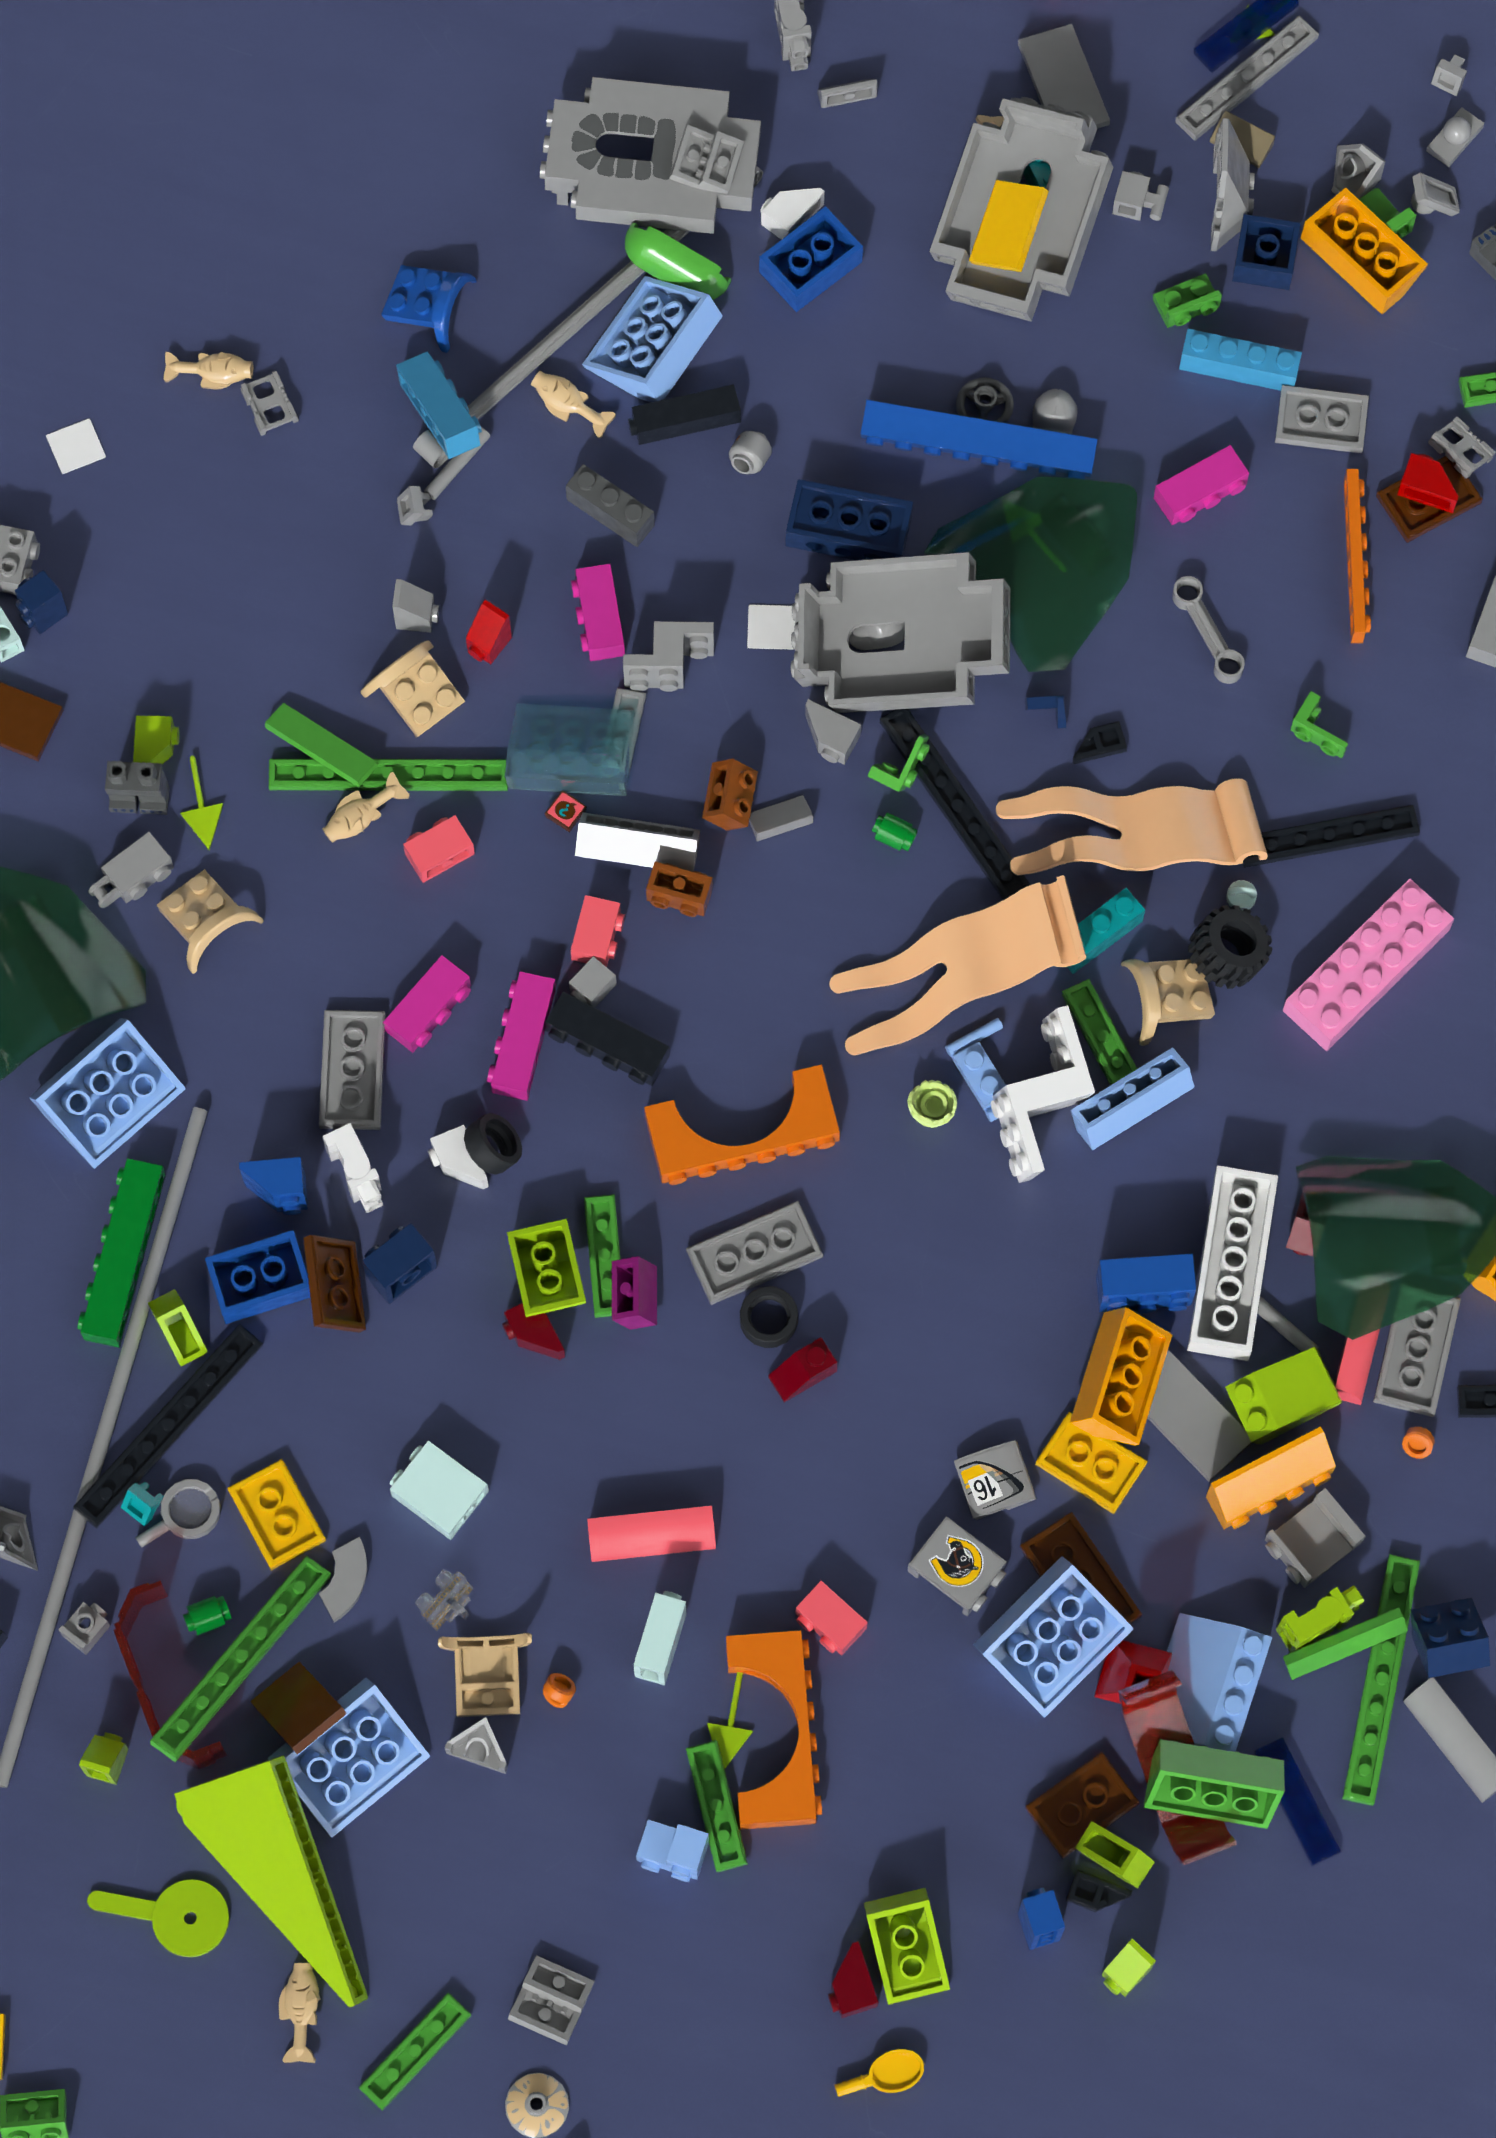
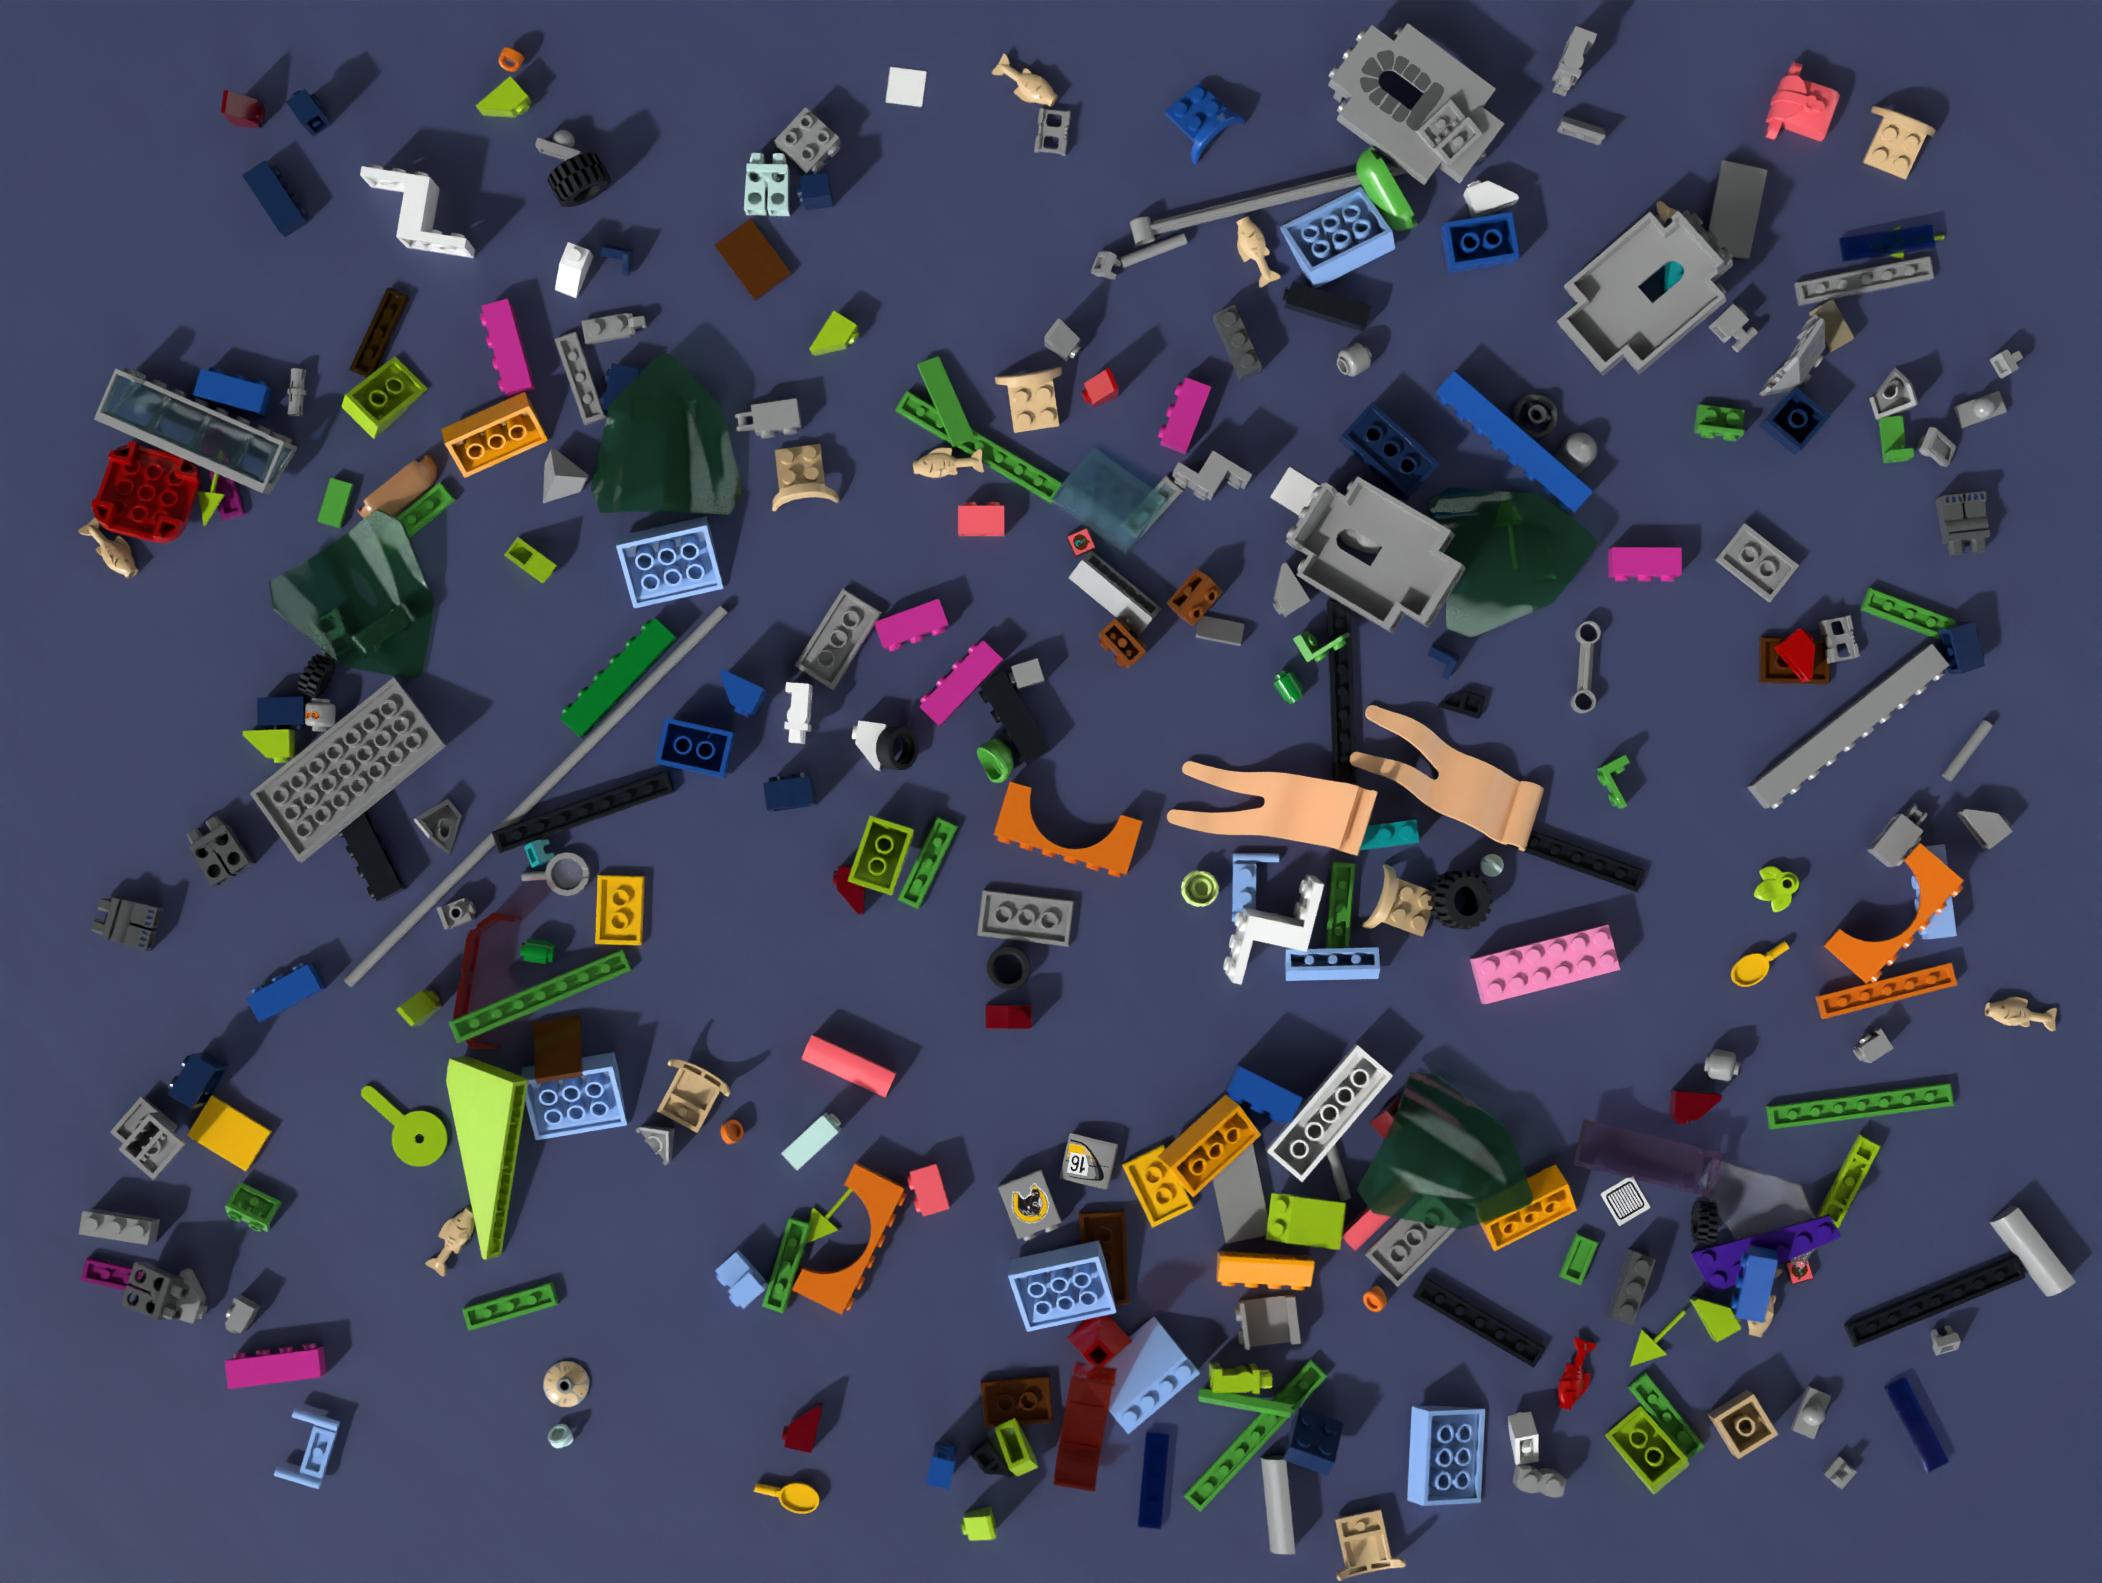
camera: 30 degrees right, 15 degrees up
dark grey hips [105,761,170,815] -> none
lime slope [148,1289,208,1366] -> none
lime piece [180,755,223,851] -> none
reddish brown tile [303,1235,366,1333] -> none
light grey tile [319,1537,368,1623] -> none
light aqua brick [390,1441,489,1540] -> none
dark azure brick [396,351,482,459] -> none
clear hips [415,1570,474,1631] -> none
light grey slope [508,1955,595,2046] -> none
coral brick [571,895,625,967] -> none
magenta brick [612,1256,657,1330] -> none
lime slope [863,1888,950,2005] -> none
yellow tile [969,180,1049,272] -> none
bright green slope [1144,1739,1285,1829] -> none
dark azure brick [1179,329,1302,391] -> none
light orange slope [1301,187,1428,314] -> none
orange plate [1343,469,1371,643] -> none
none -> bright green hair [977,738,1013,783]

